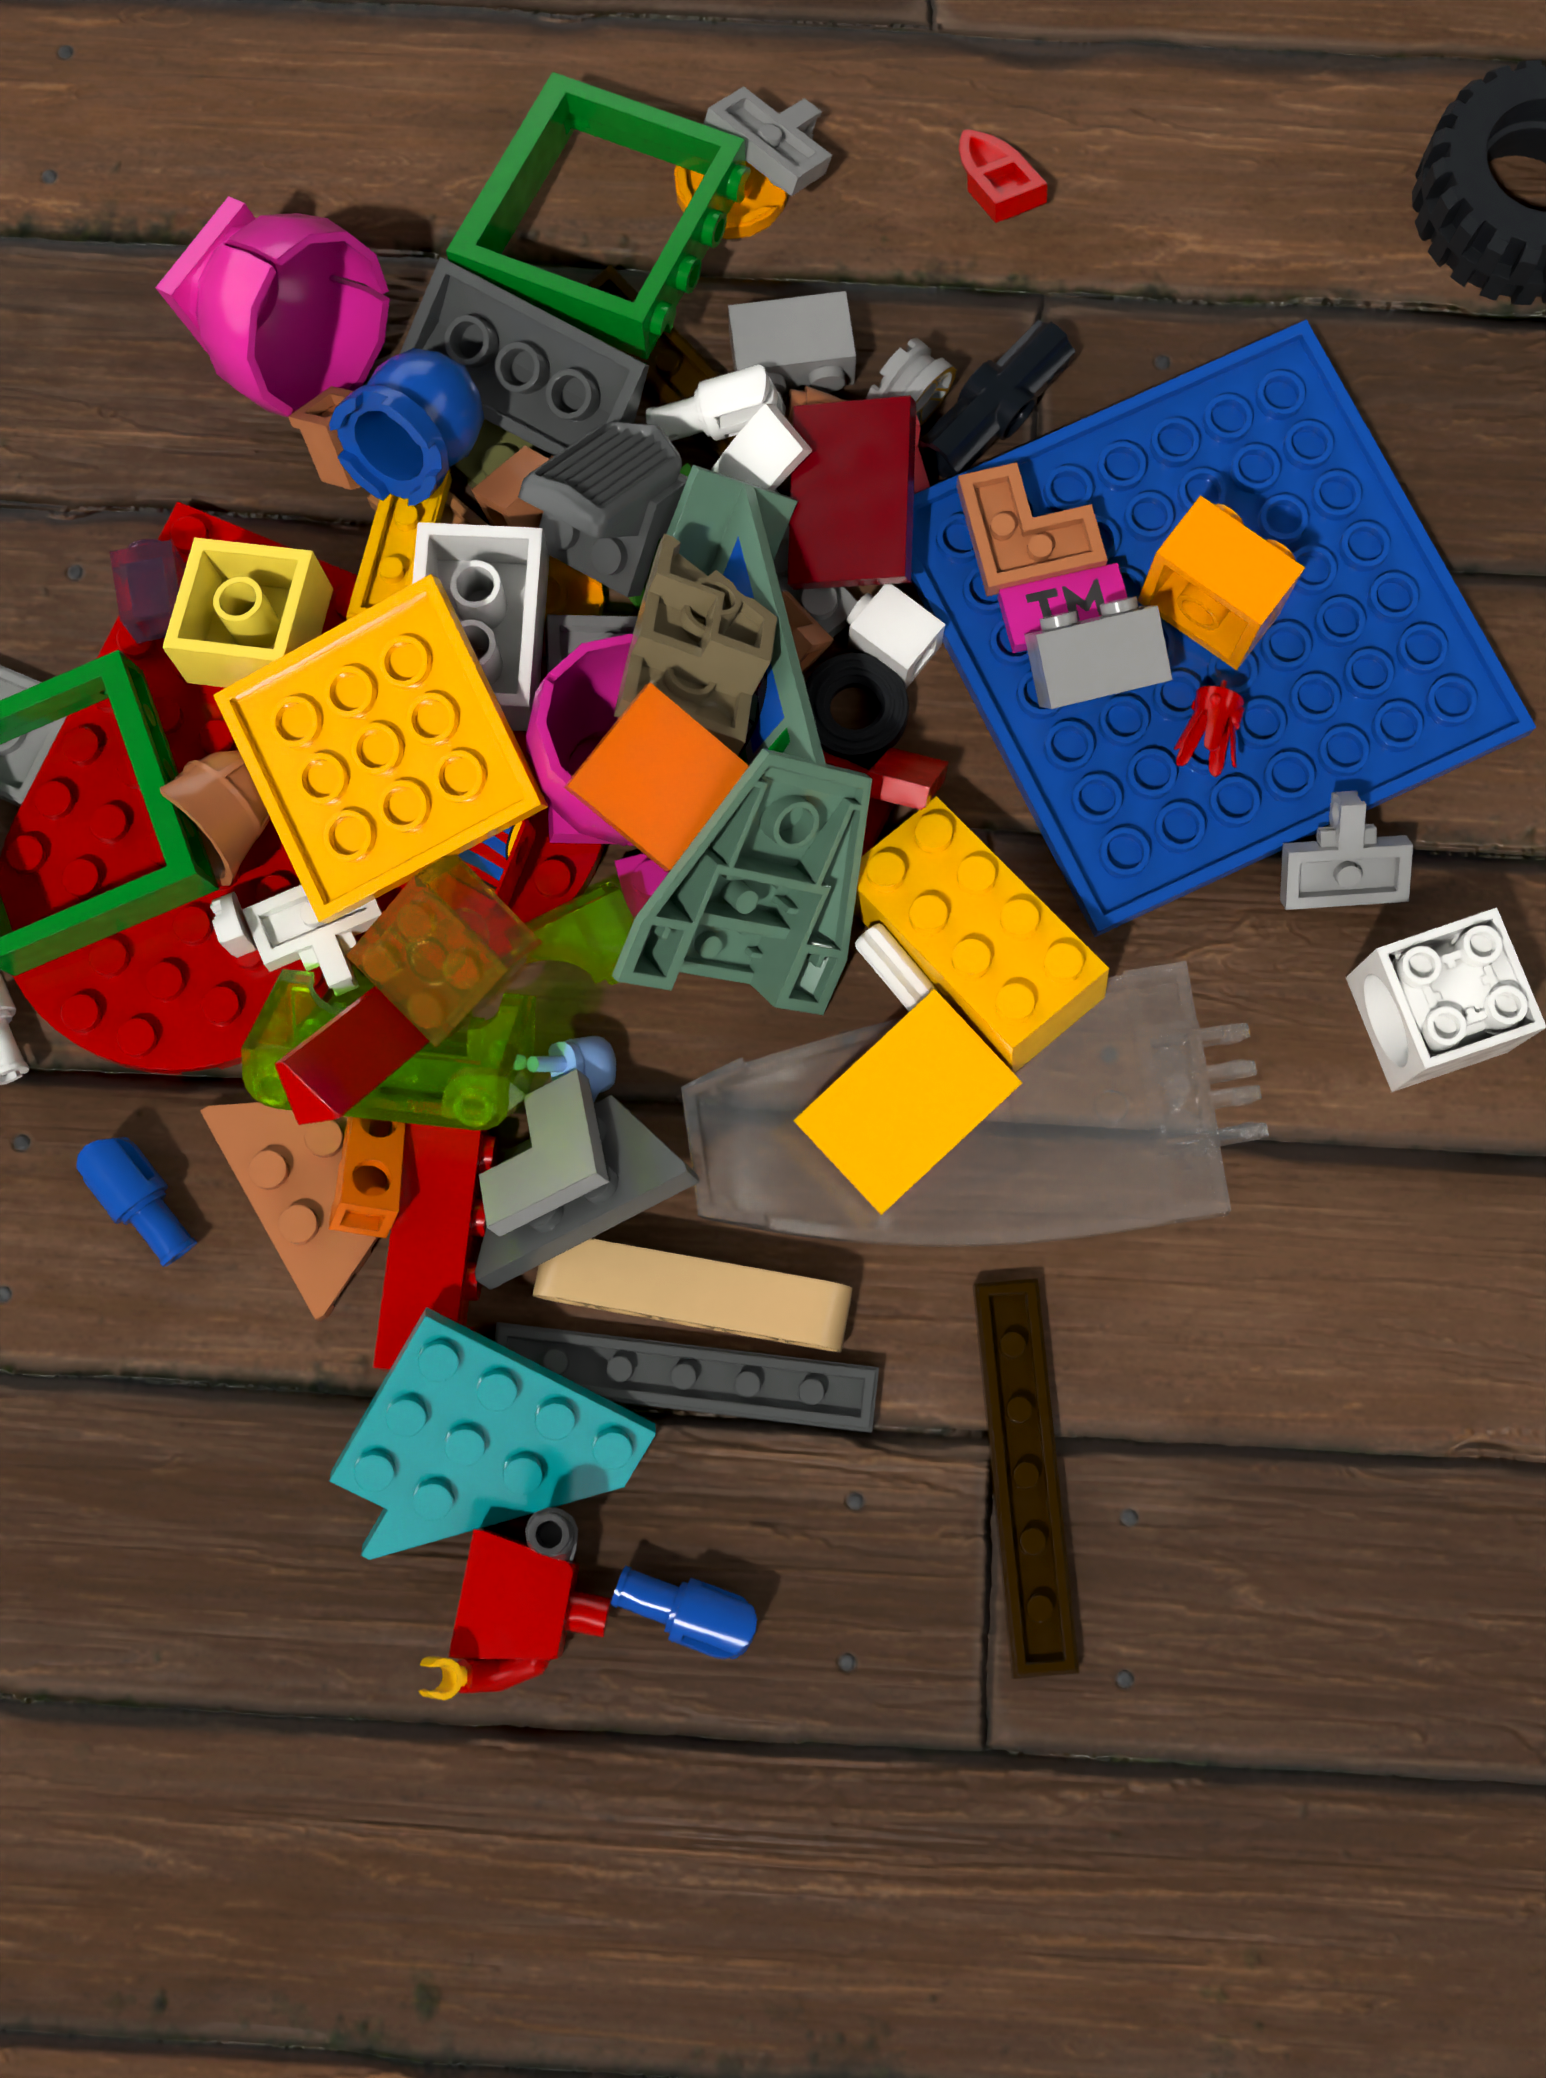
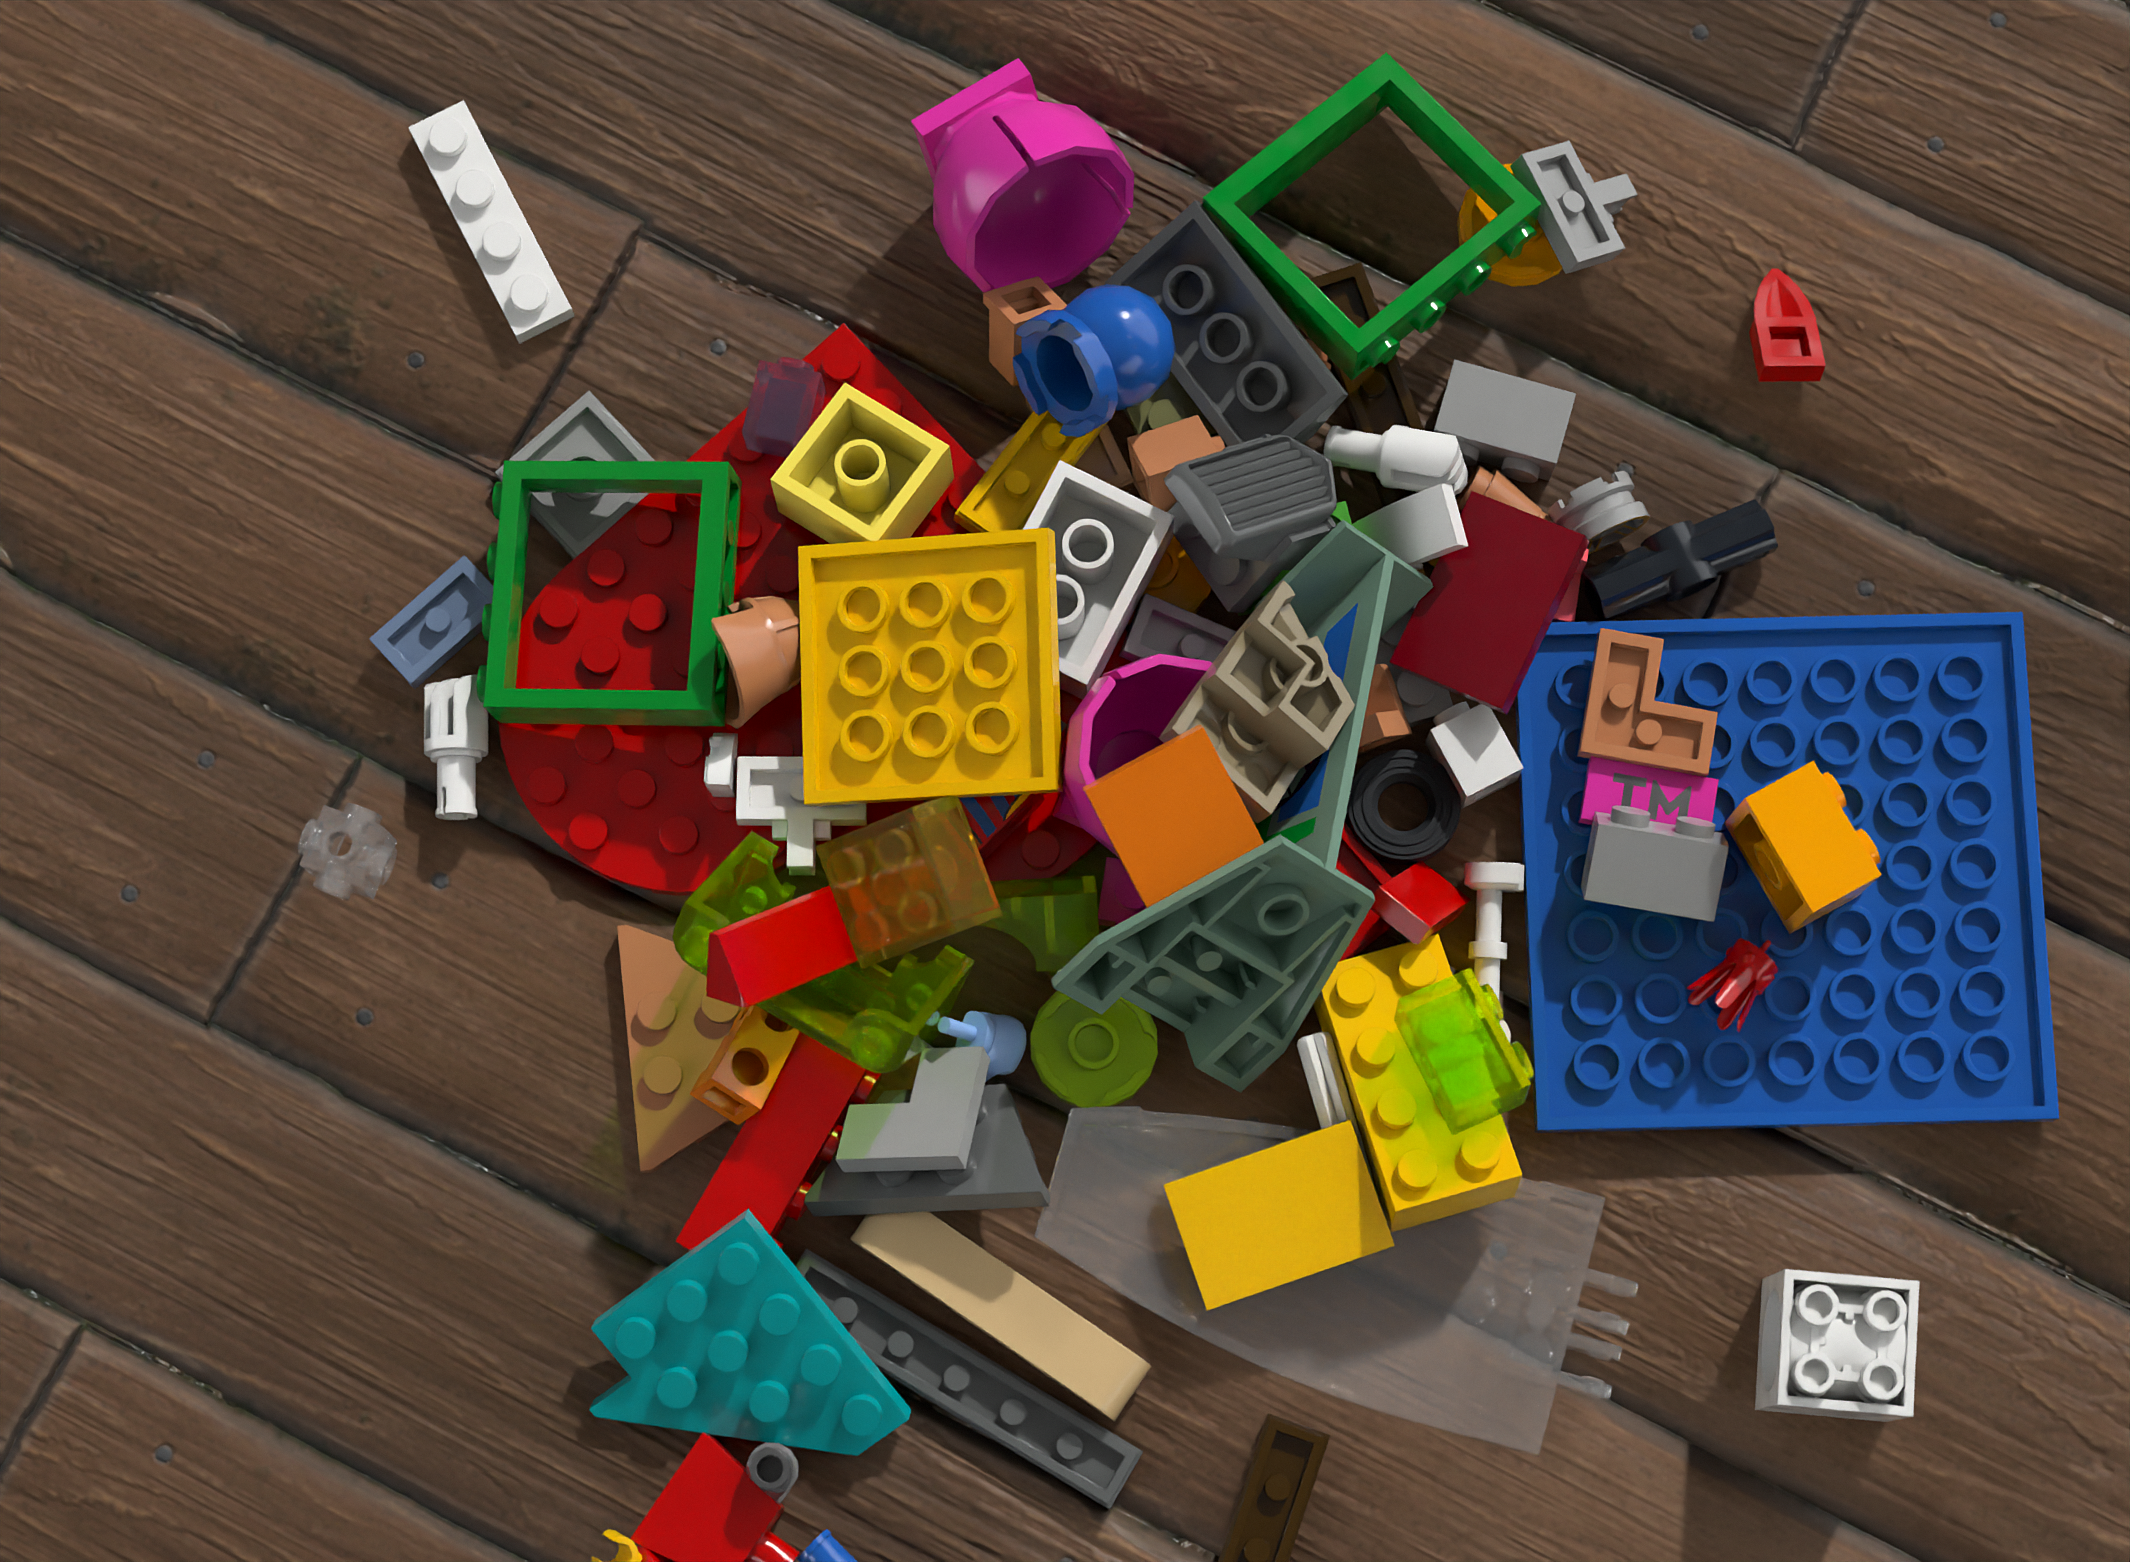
camera: 25 degrees right, 0 degrees up
blue arm [76,1137,198,1267] -> none
light grey hinge [1280,791,1413,910] -> none
none -> lime tile [1030,991,1158,1109]
none -> clear neon green brick [1394,968,1534,1136]
none -> white piece [1464,862,1524,1052]

